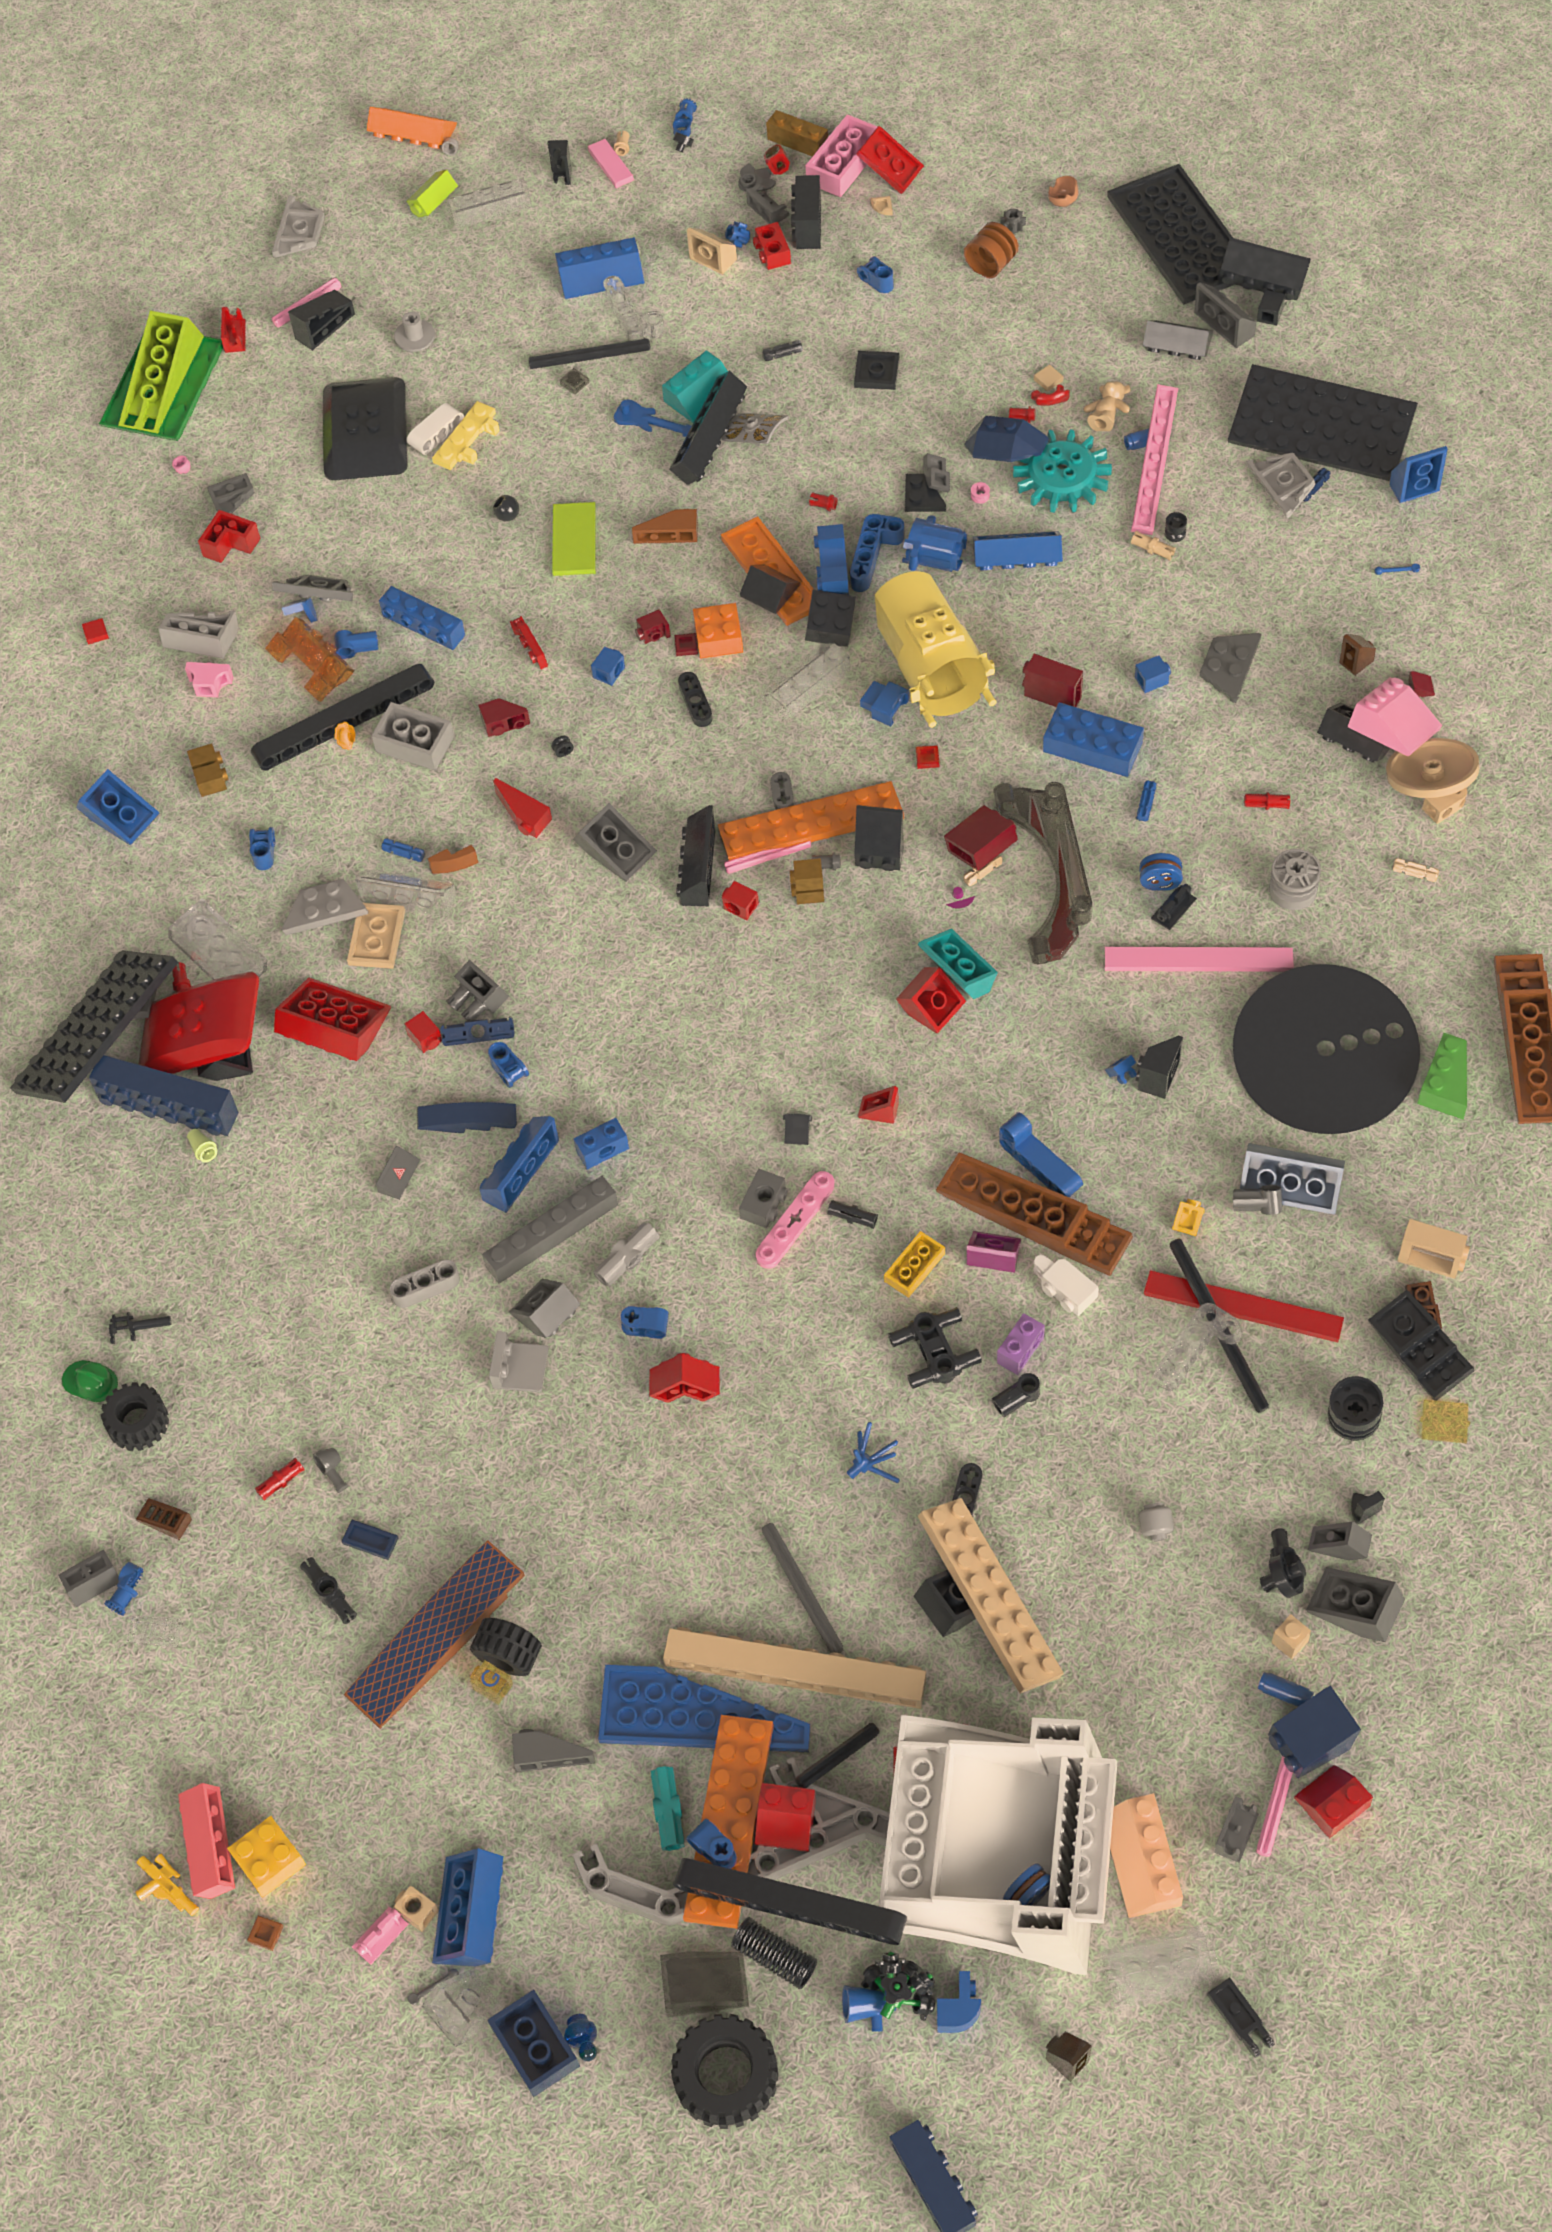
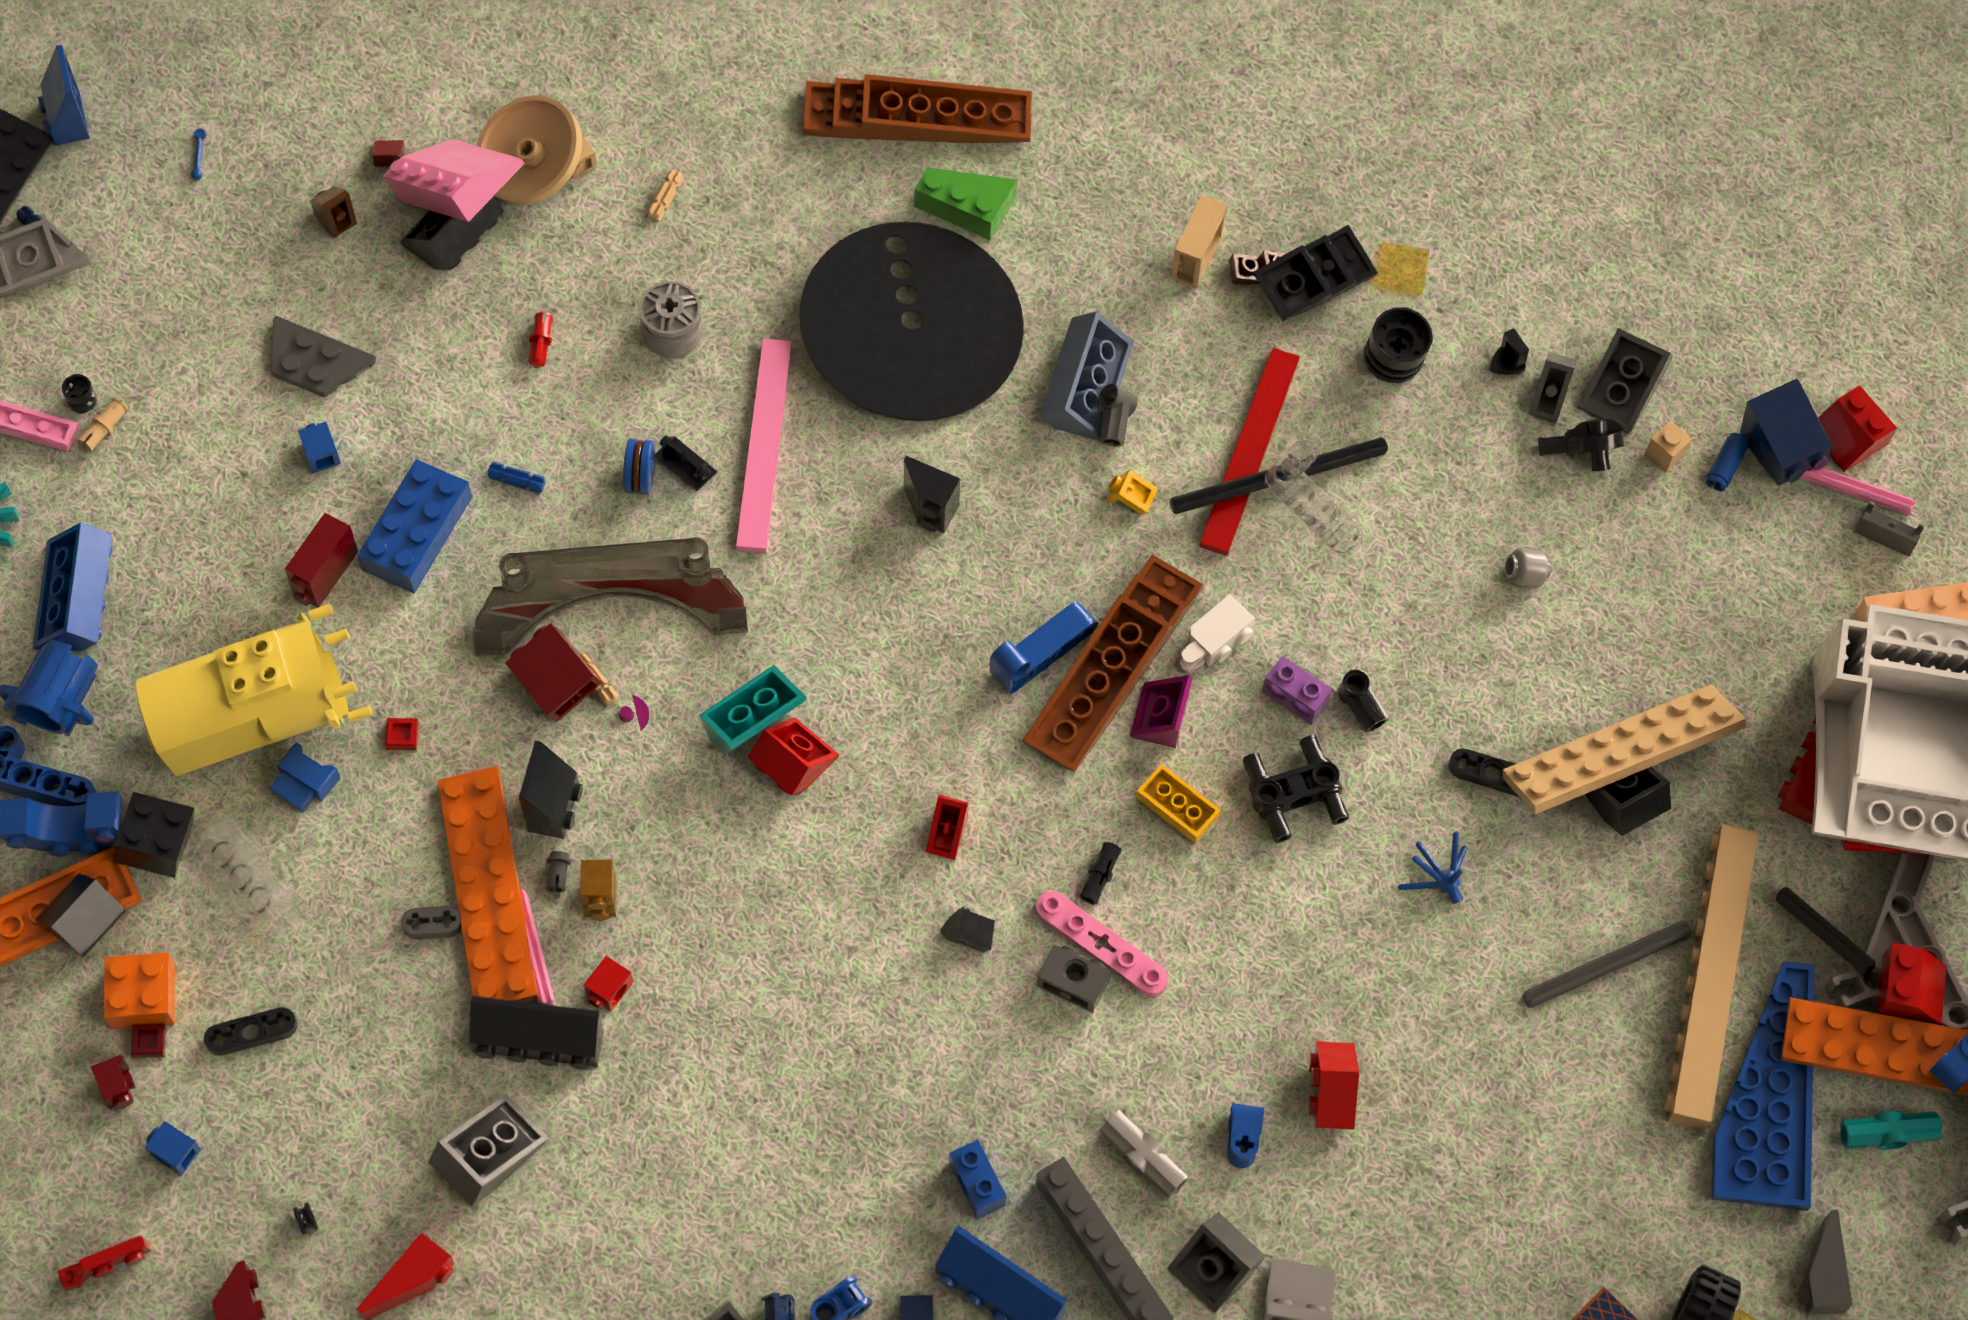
camera: 95 degrees left, 5 degrees up
blue tile [1105,1055,1137,1084] -> none

